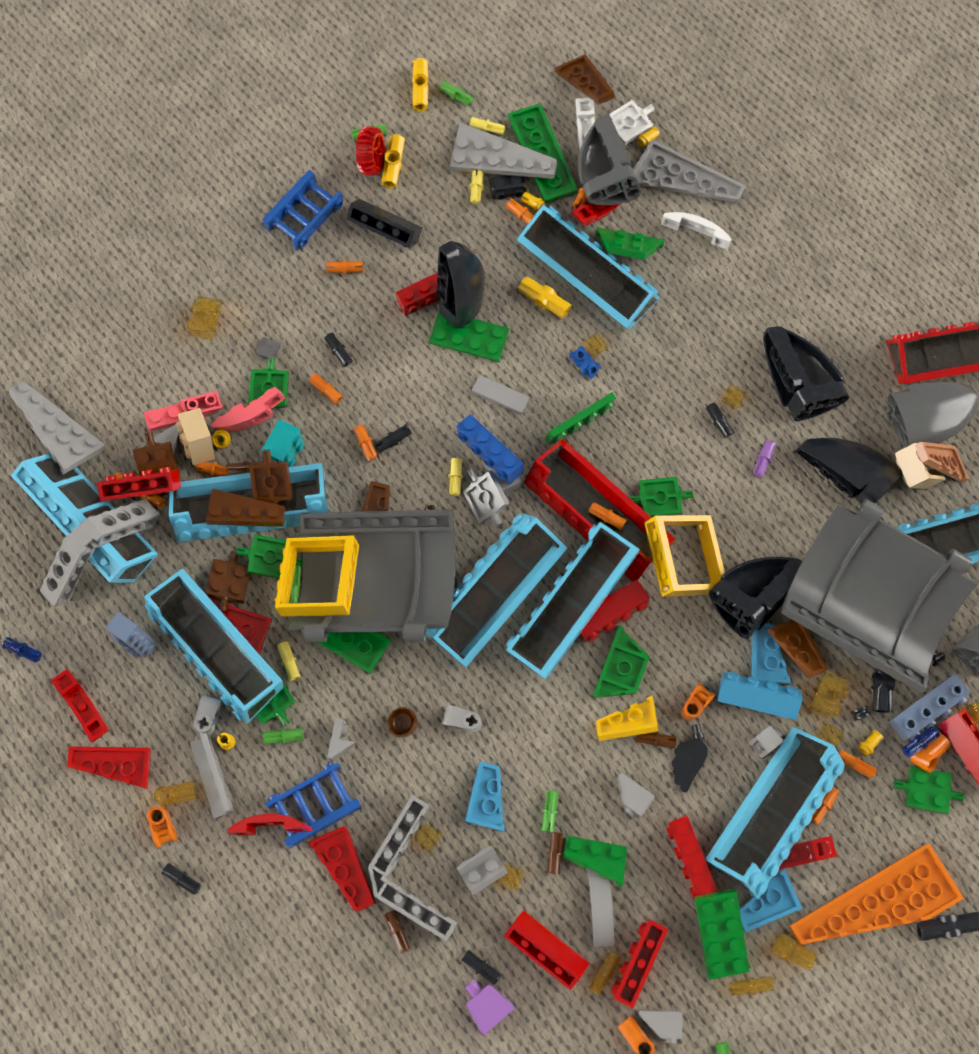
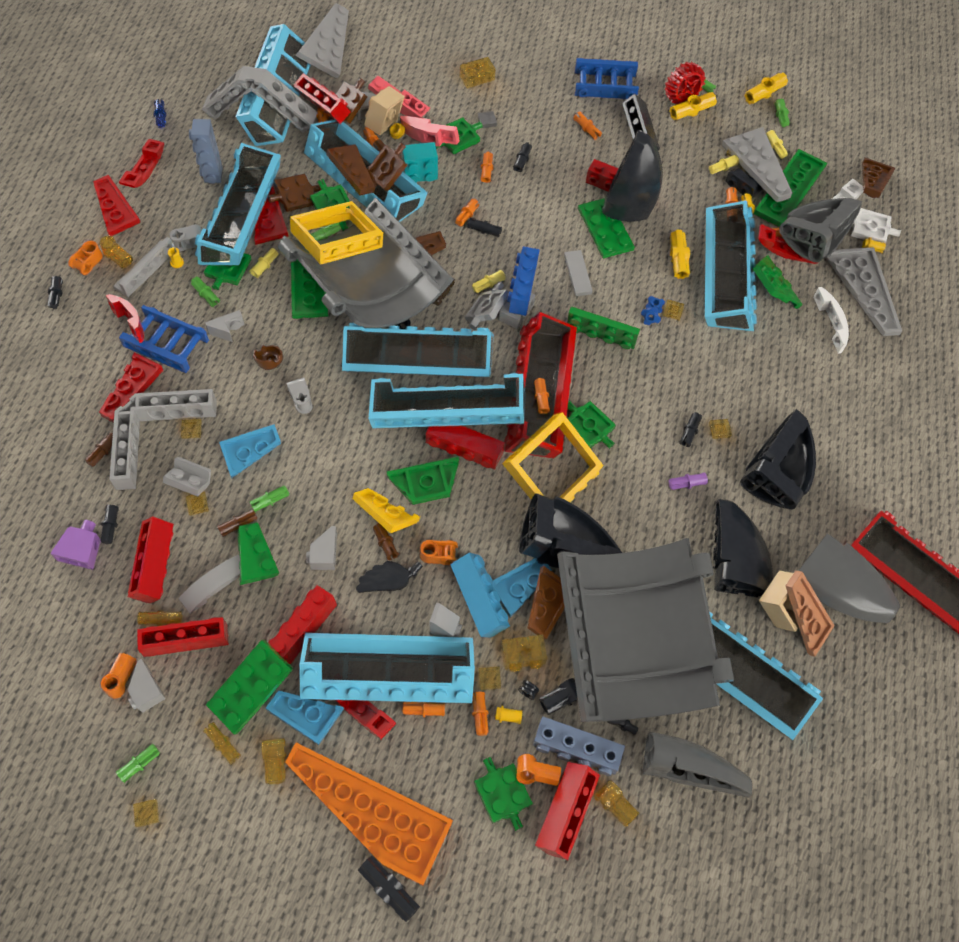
camera: 50 degrees right, 10 degrees down
clear blue axle [903,726,940,757] -> none

